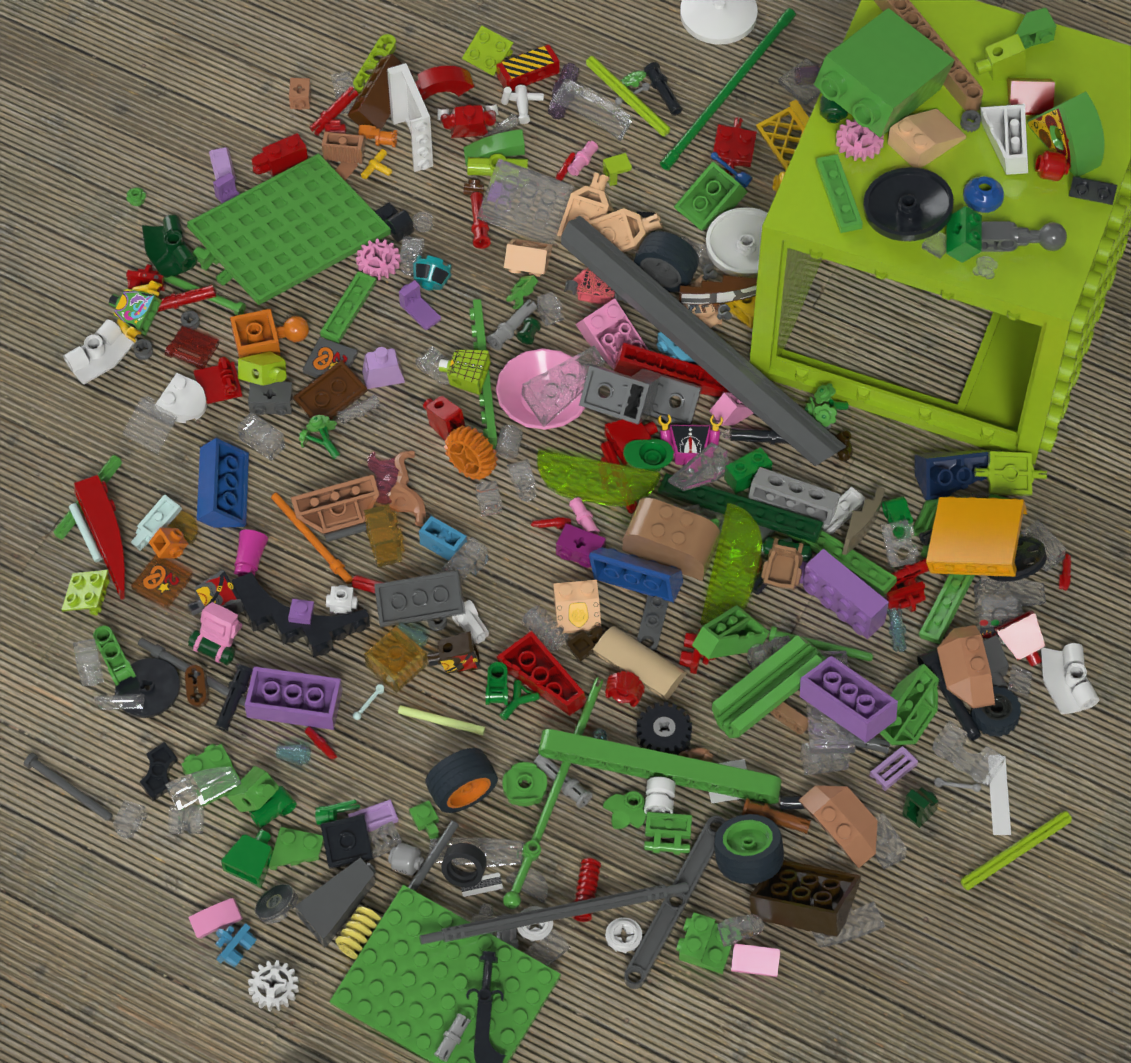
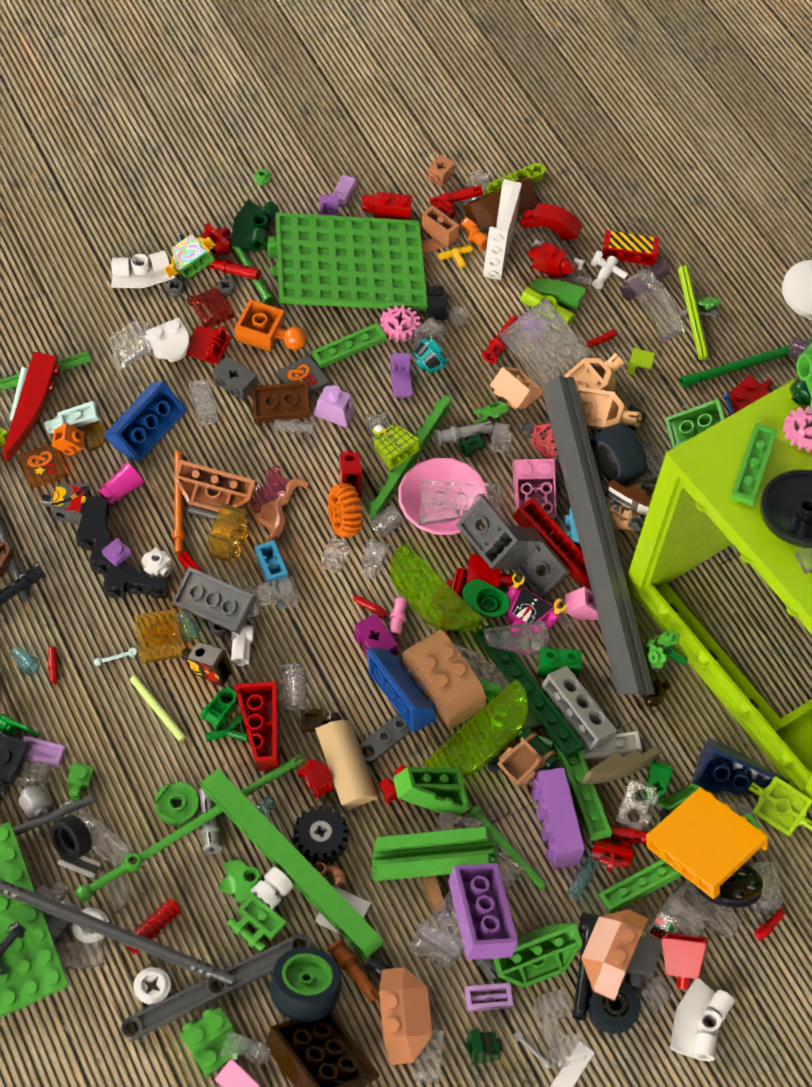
camera: 30 degrees right, 0 degrees up
bright pink piece [188,602,242,665] -> none
lime torso [238,351,287,385] -> none
medium lavender brick [245,667,342,730] -> none
plant [299,415,340,459] -> none
black wheel [425,748,498,813] -> none
lime hinge [462,25,513,76] -> none
reddish brown plate [463,179,484,196] -> none
light nougat slope [553,580,601,634] -> none
bright pink pin [567,141,598,176] -> none
black pin [643,62,683,116] -> none
black pin [730,427,789,445] -> none

